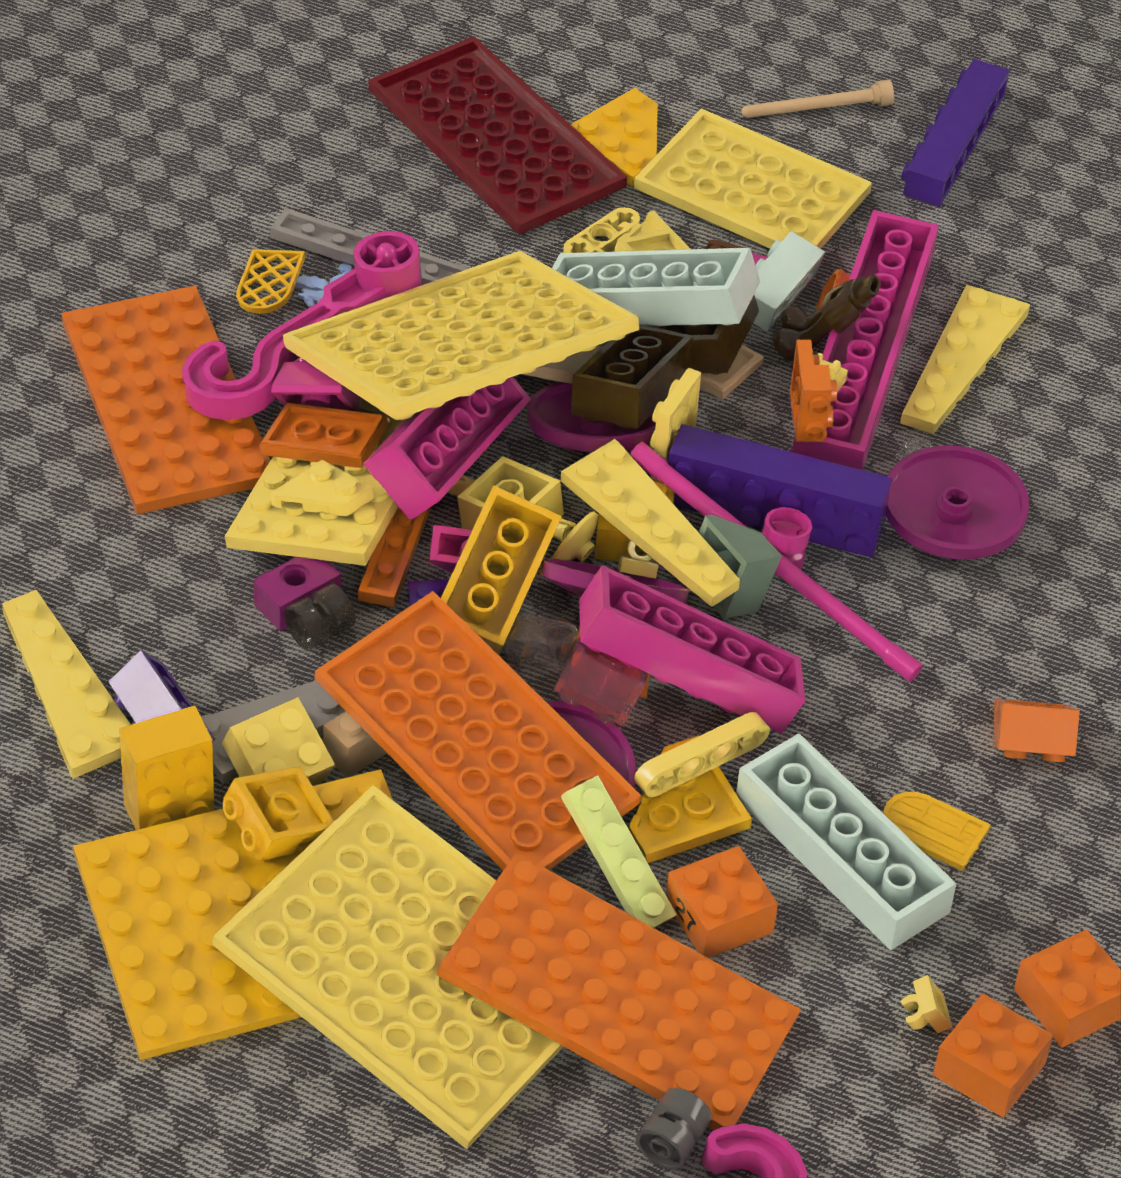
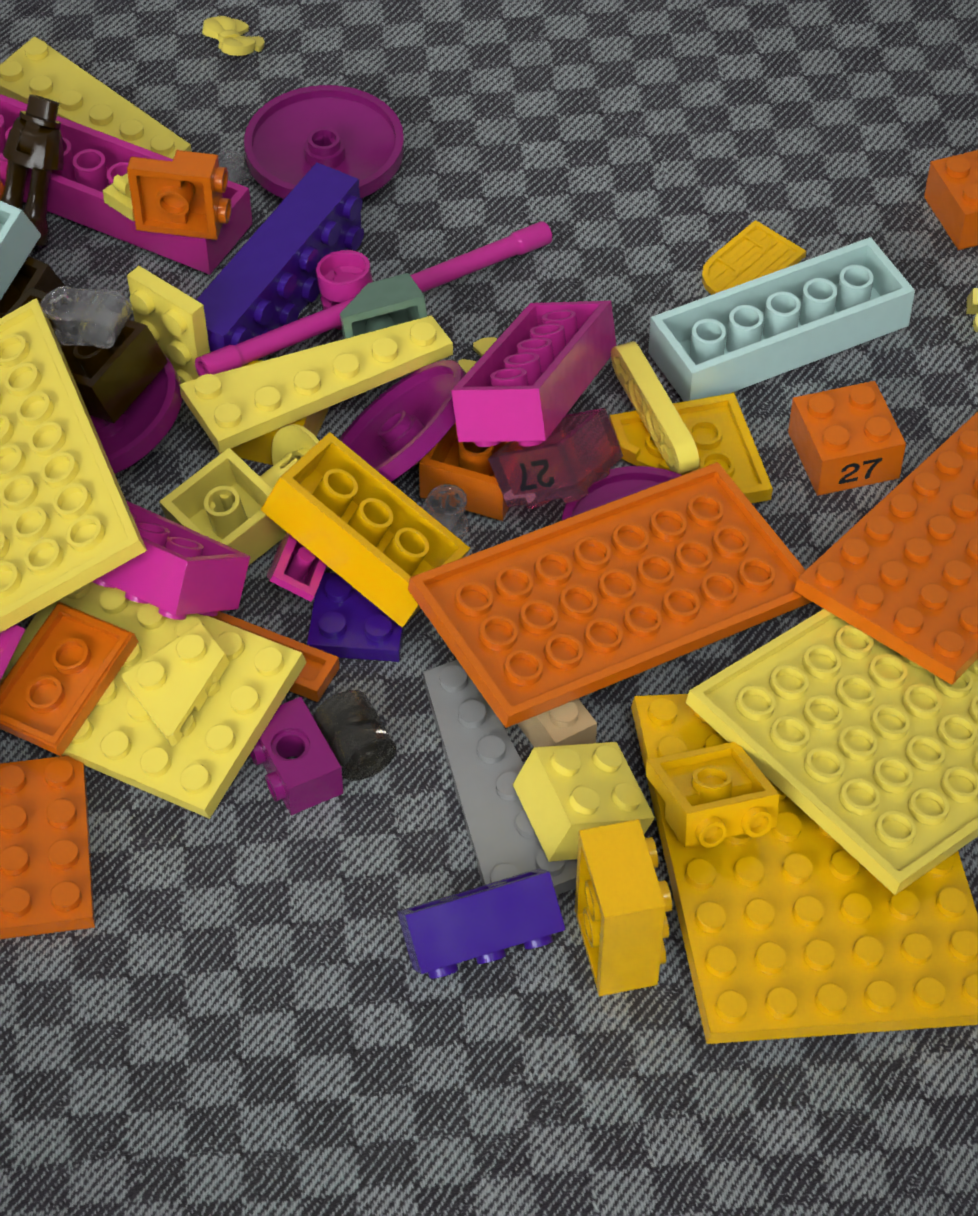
camera: 75 degrees left, 5 degrees up
light yellow wing [2,590,131,779] -> none
yellowish green plate [561,775,677,928] -> none
light yellow tile [617,540,659,579] -> none
orange slope [994,698,1080,762] -> none
none -> clear piece [40,286,133,349]
none -> light yellow piece [202,16,265,56]

